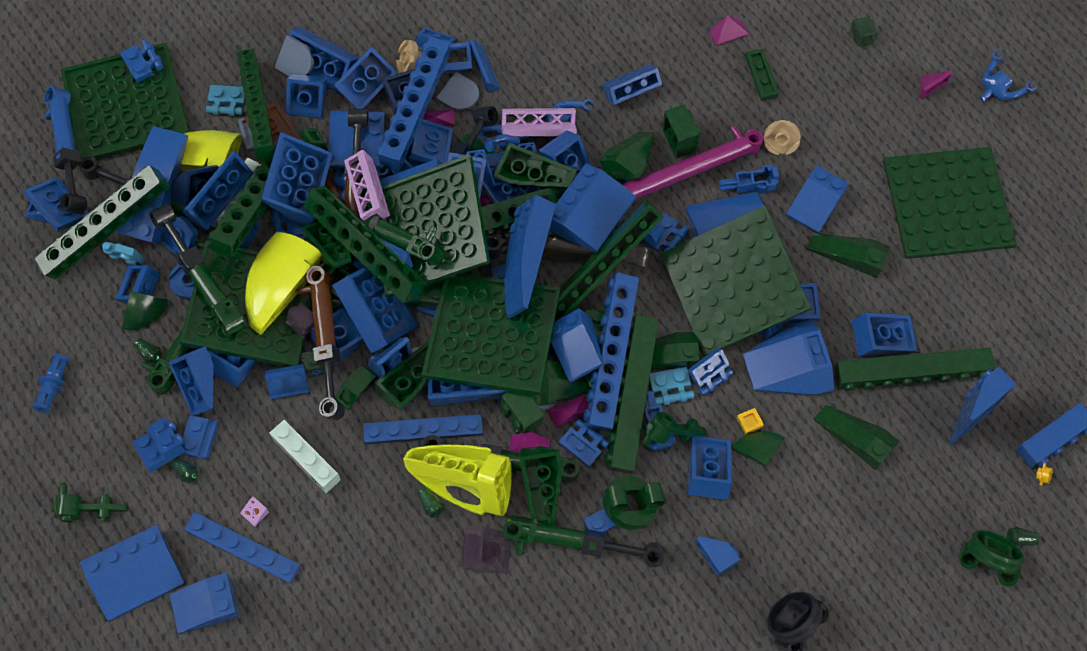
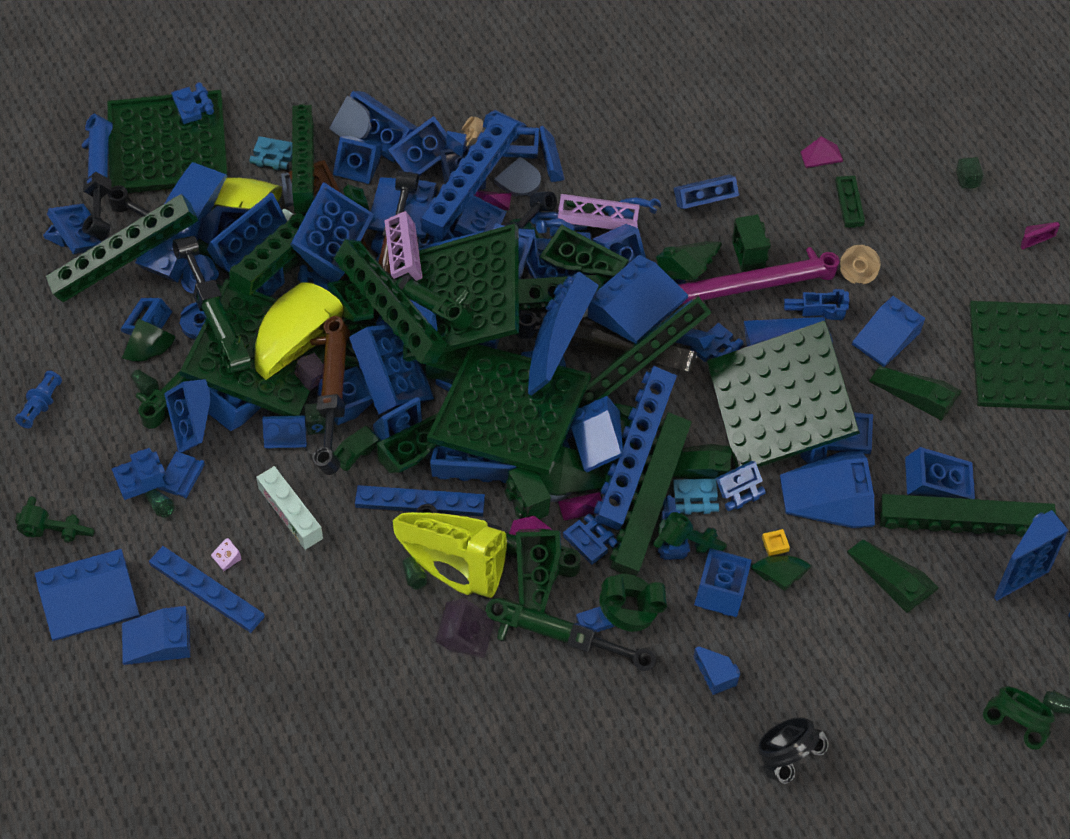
camera: 10 degrees right, 10 degrees down
dark azure plate [102,242,146,265] -> none
none -> blue slope [446,131,466,157]

